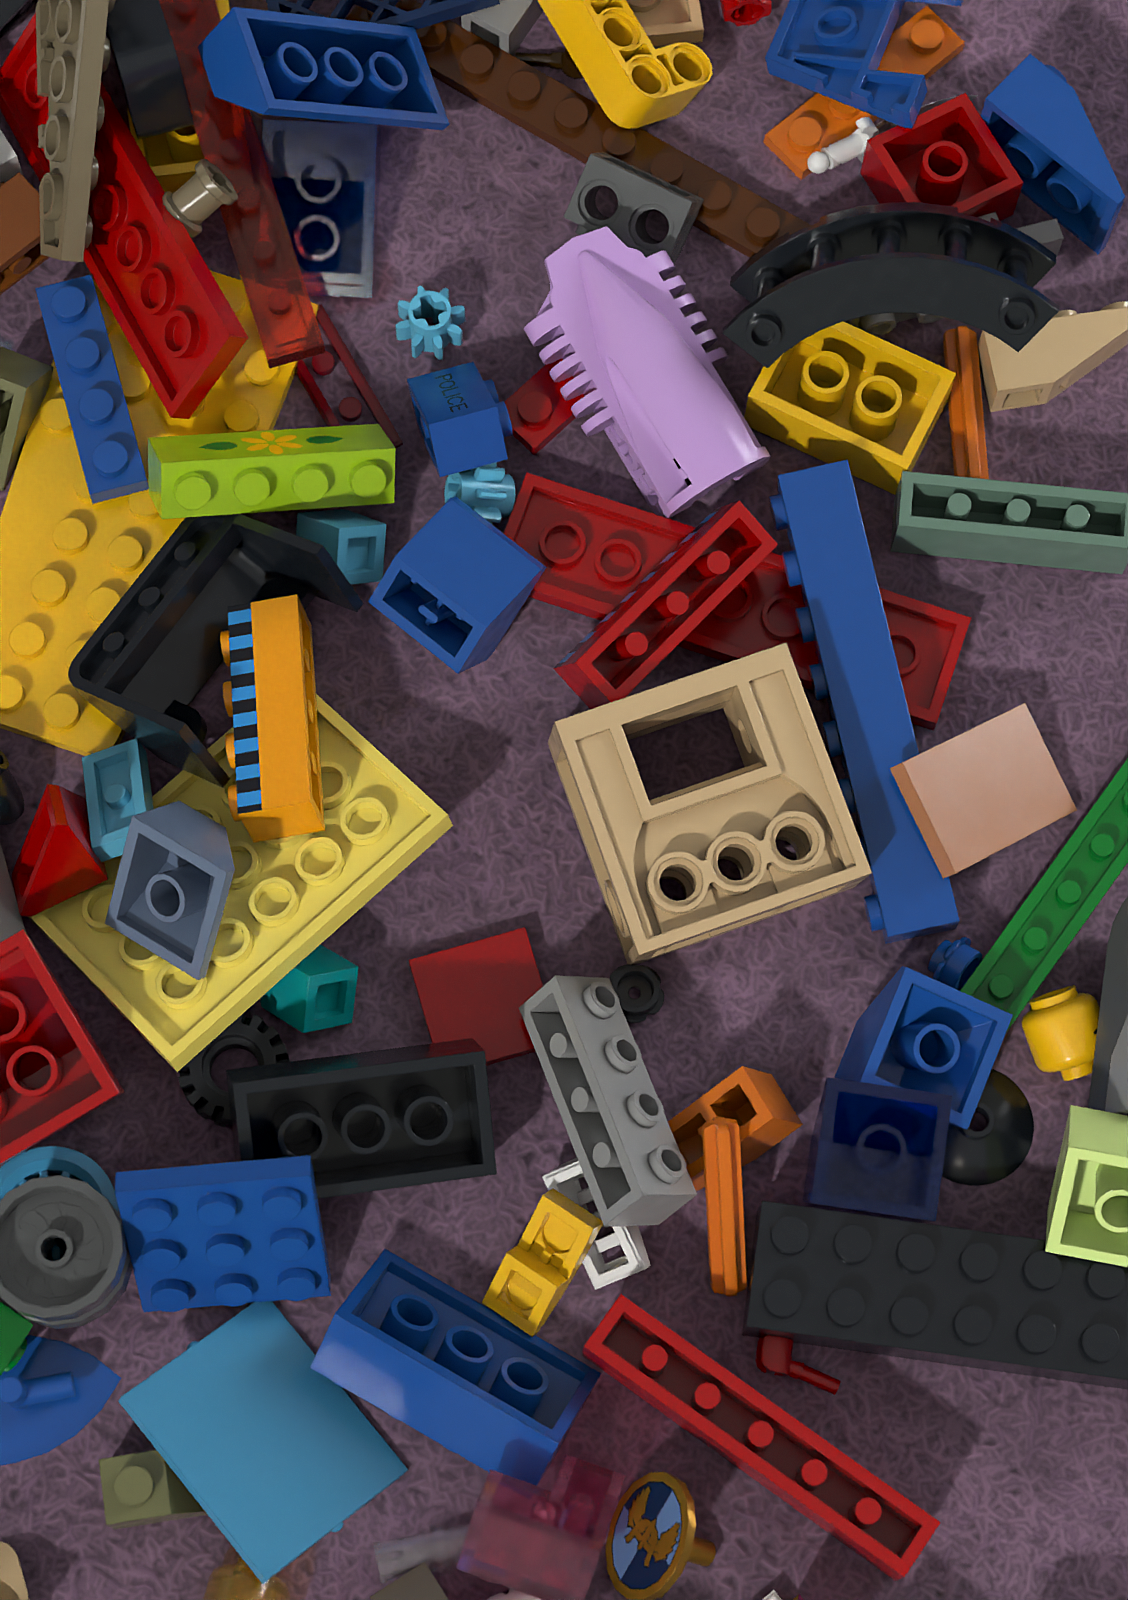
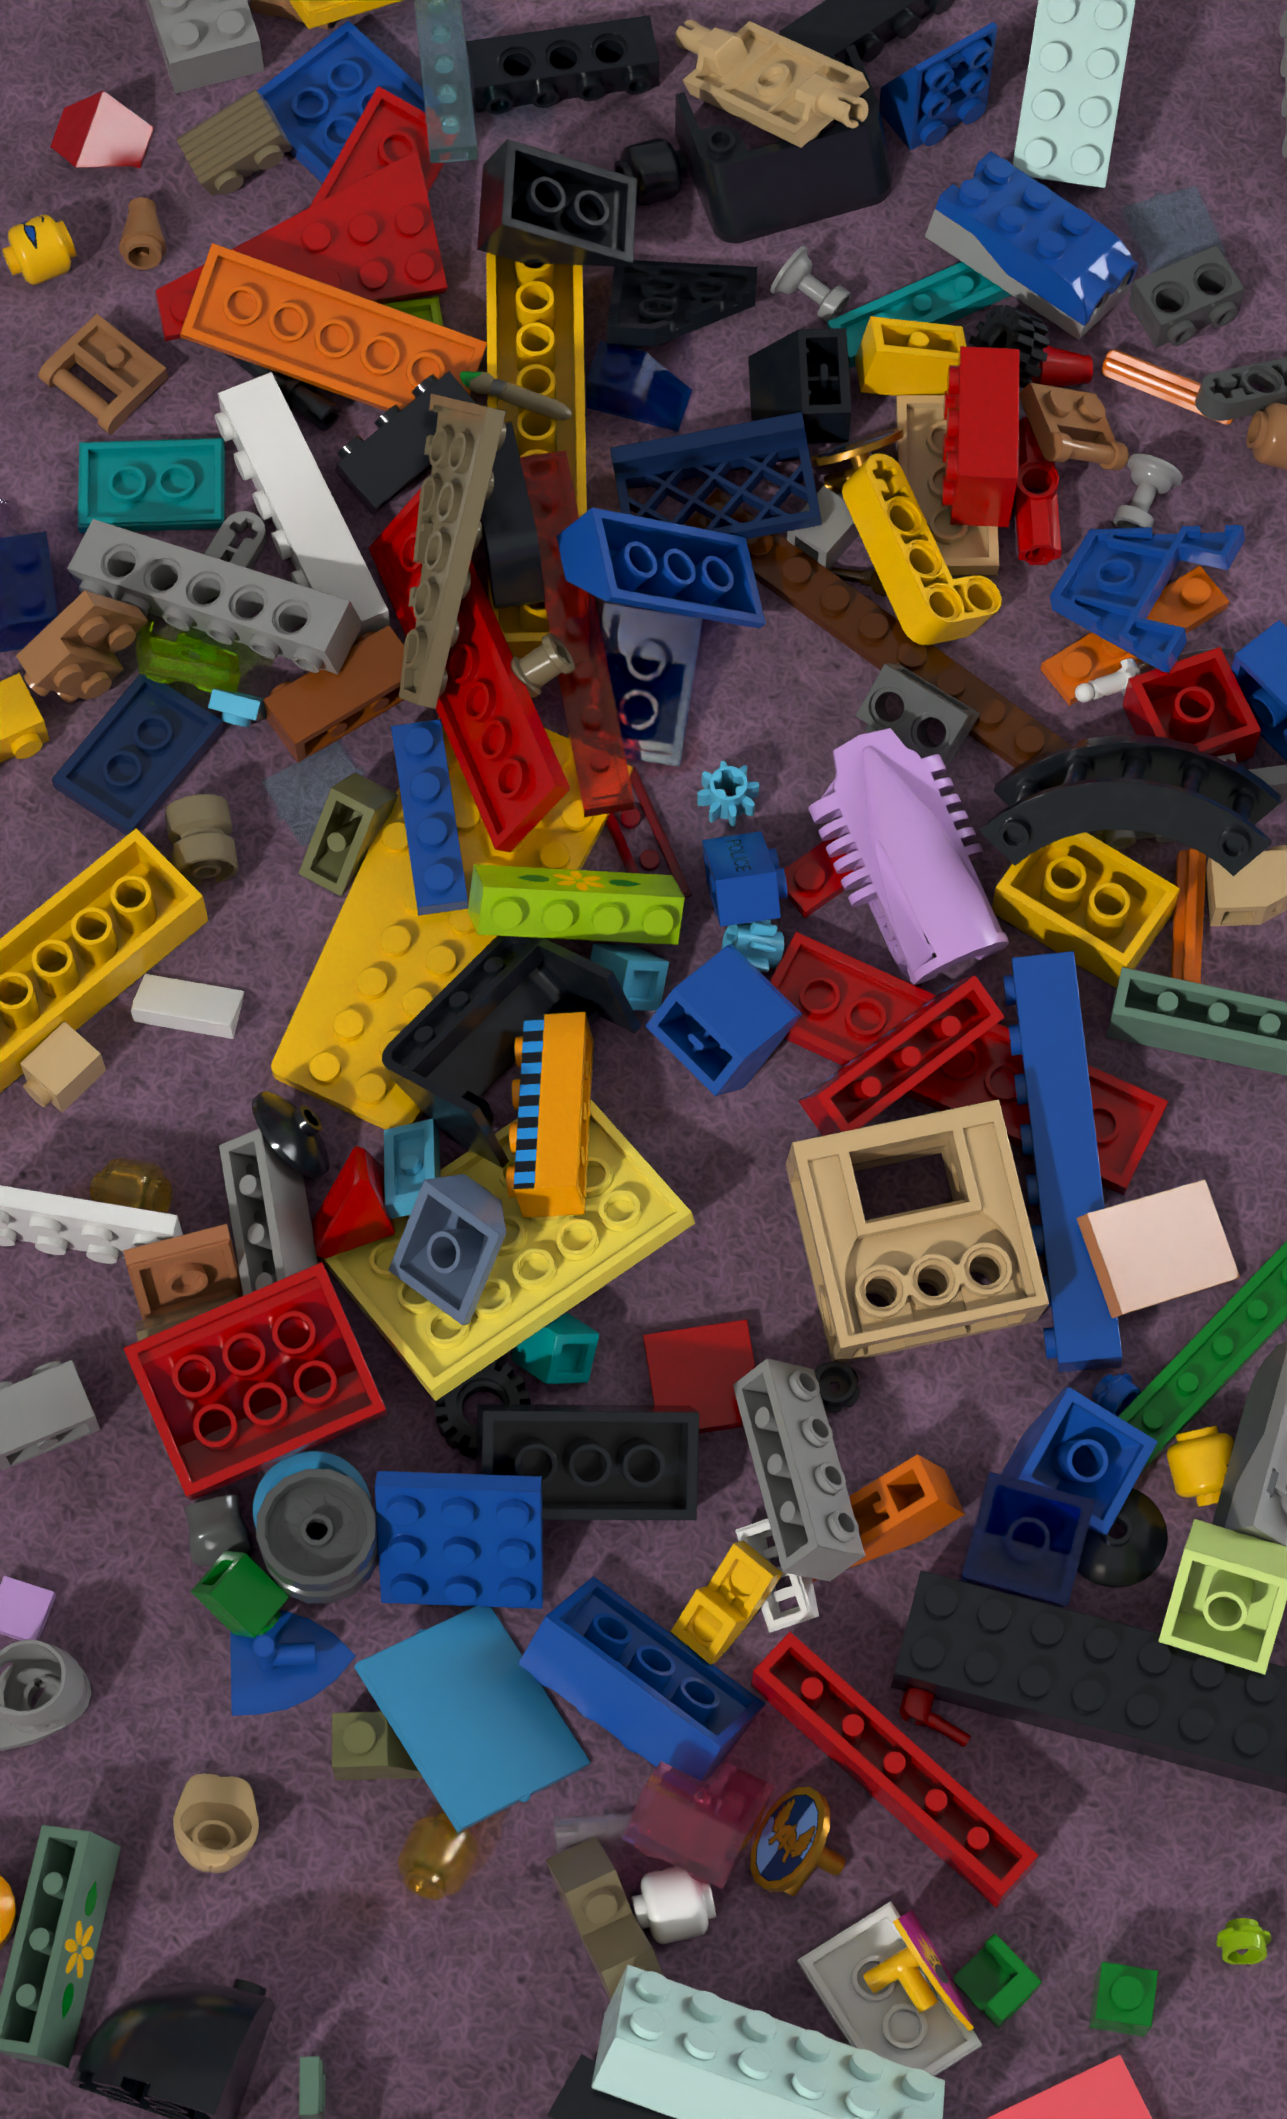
camera: 10 degrees right, 5 degrees down
orange axle [702,1117,747,1297] -> none

